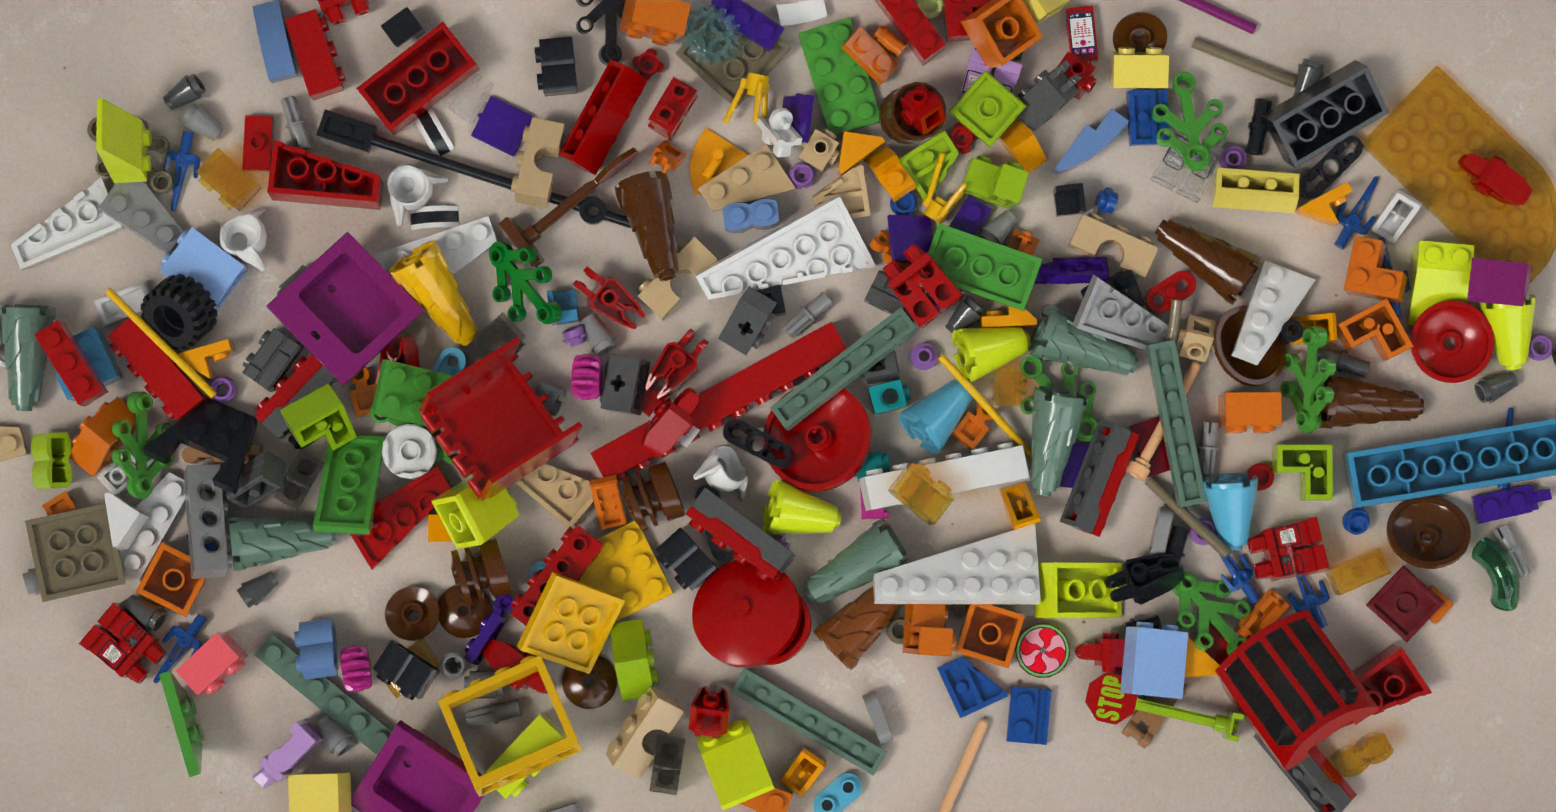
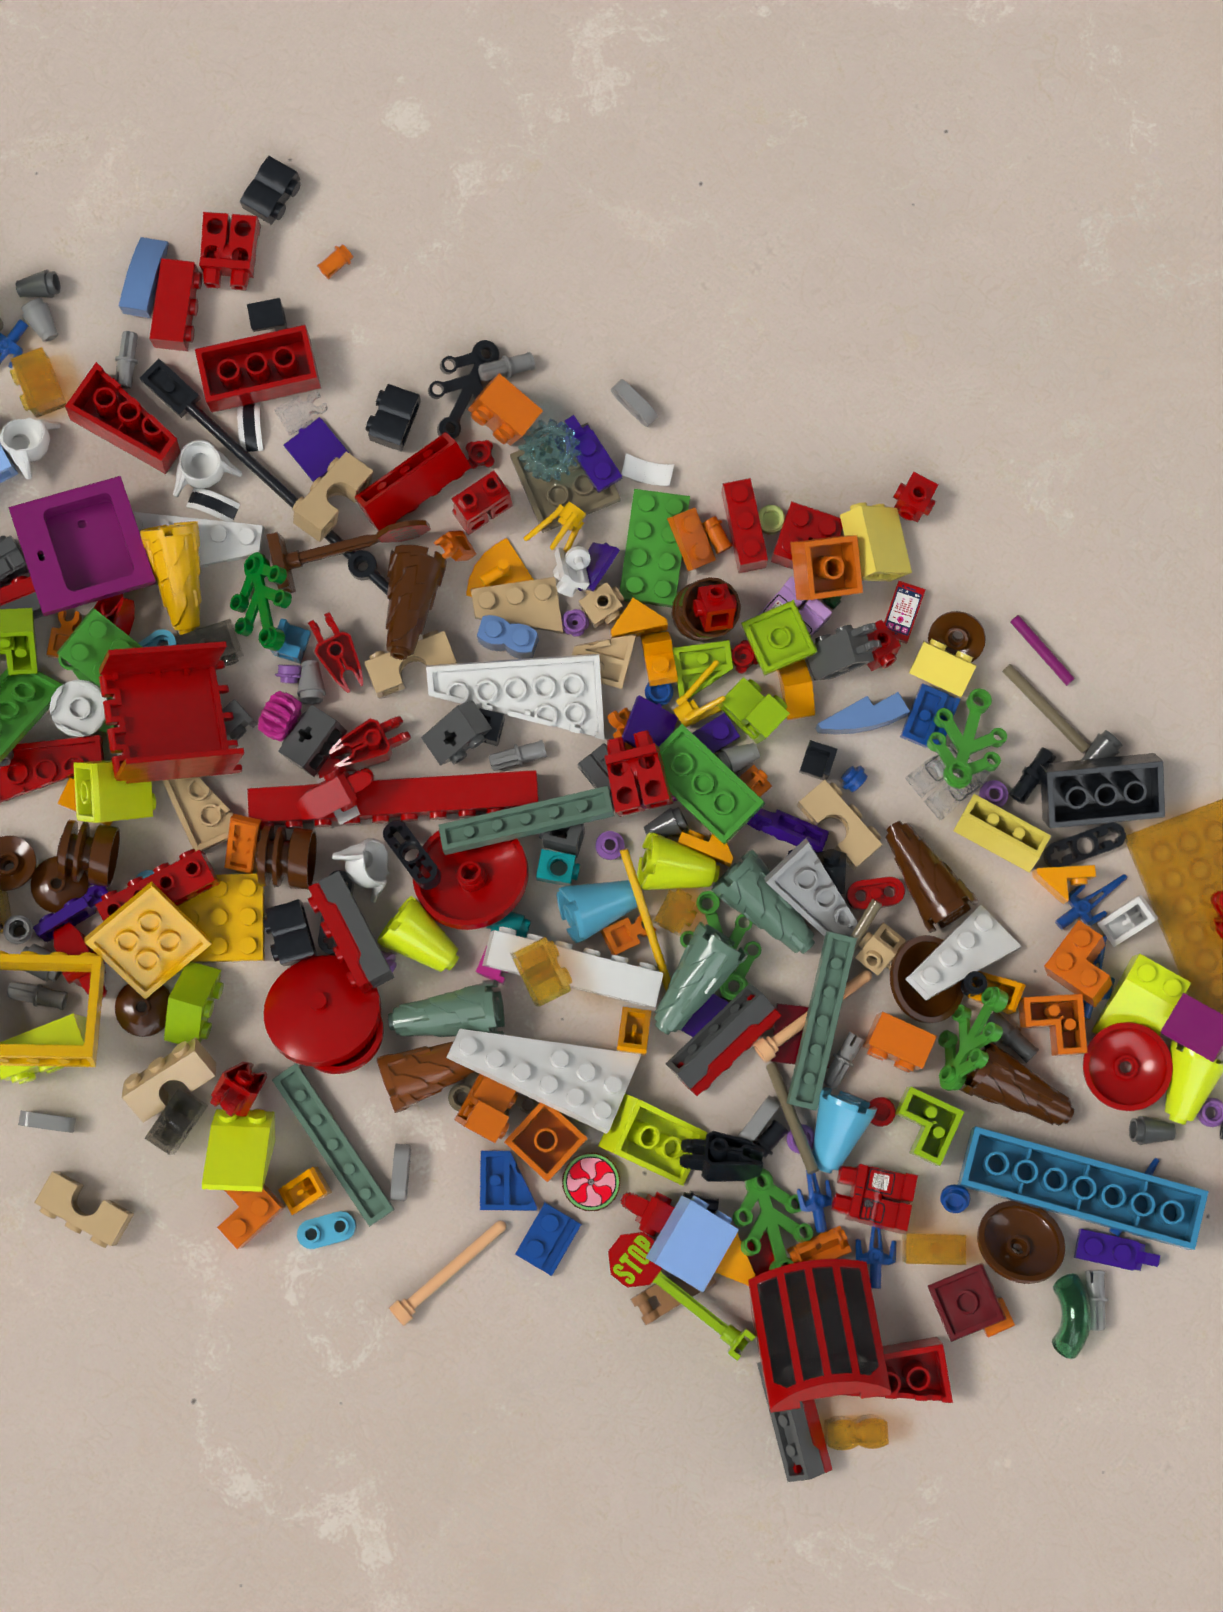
camera: 25 degrees right, 5 degrees down
red plate [242,115,274,172] -> none

